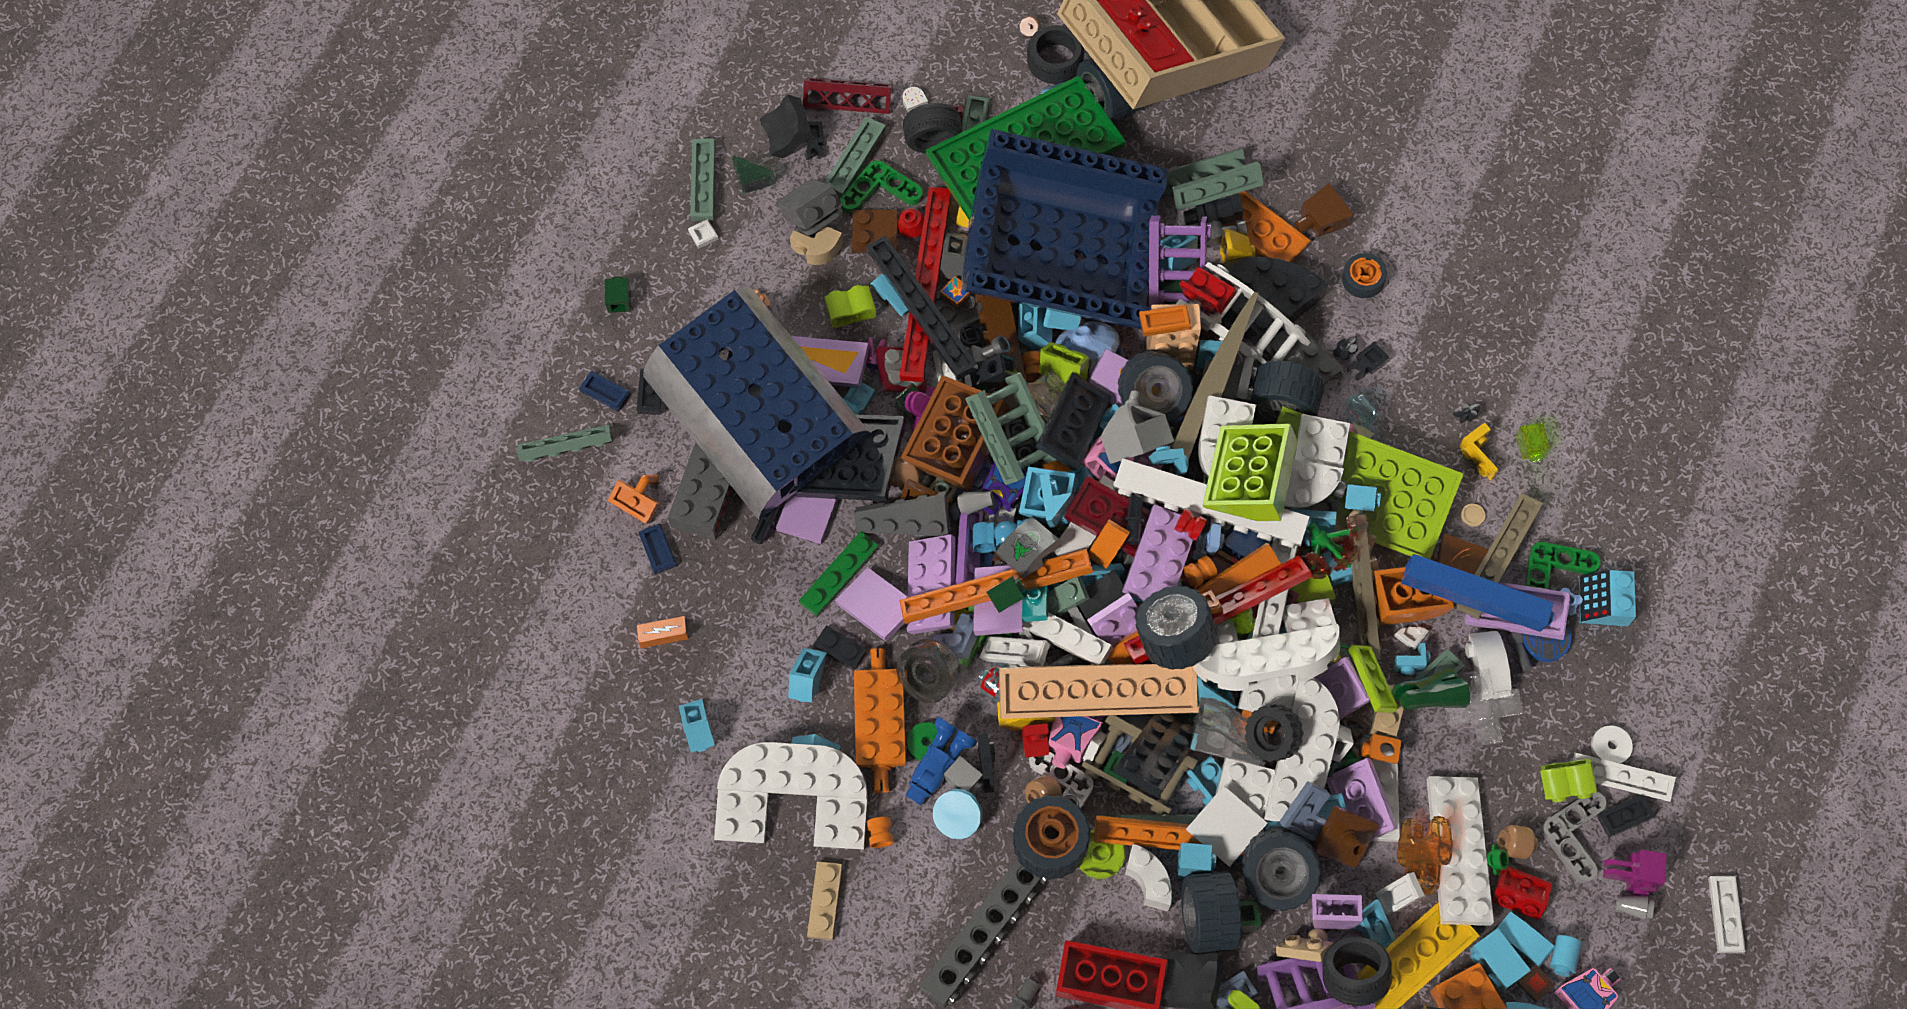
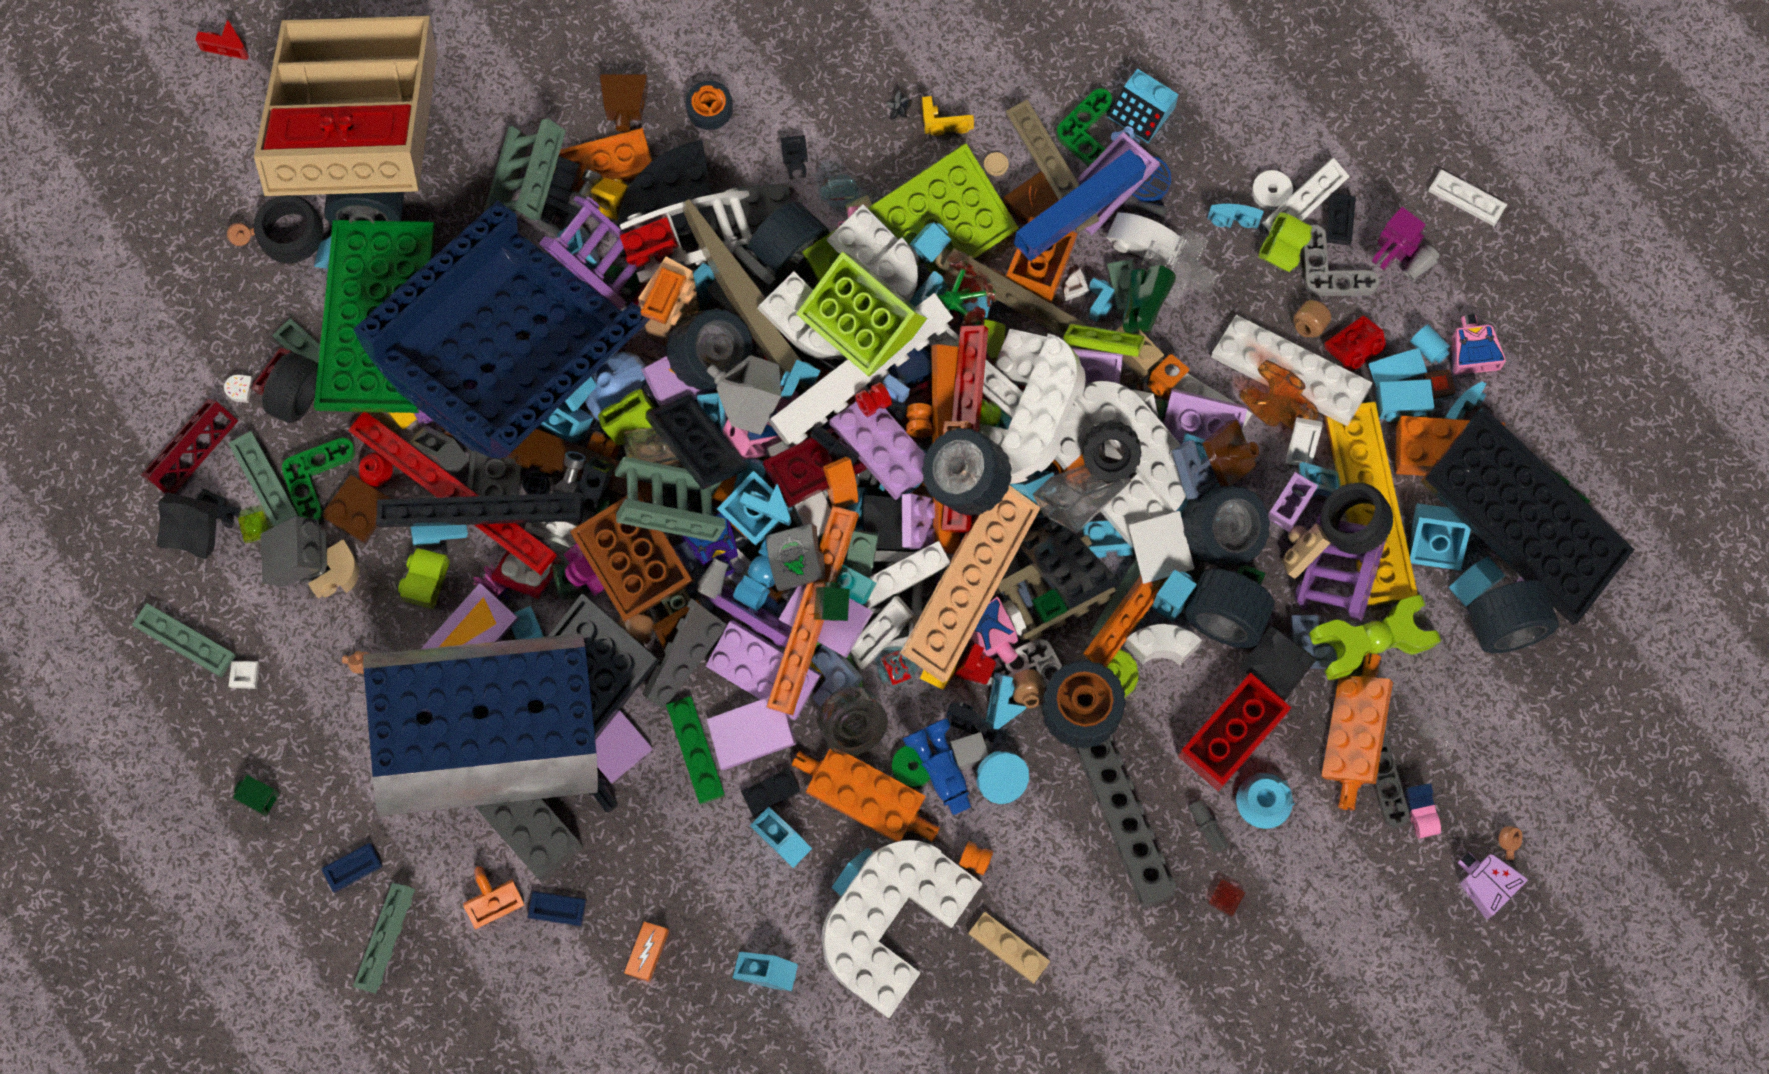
camera: 60 degrees left, 5 degrees up
black plate [636,368,662,415] -> none
clear green slope [732,155,775,195] -> none
tile [940,276,971,308] -> none
black plant [1333,337,1358,360] -> none
green plate [1487,844,1509,875] -> none
clear neon green brick [1516,423,1550,462] -> none
none -> clear neon green plate [238,510,269,544]
none -> medium azure slope [986,672,1027,729]
none -> medium azure slope [1207,204,1264,229]

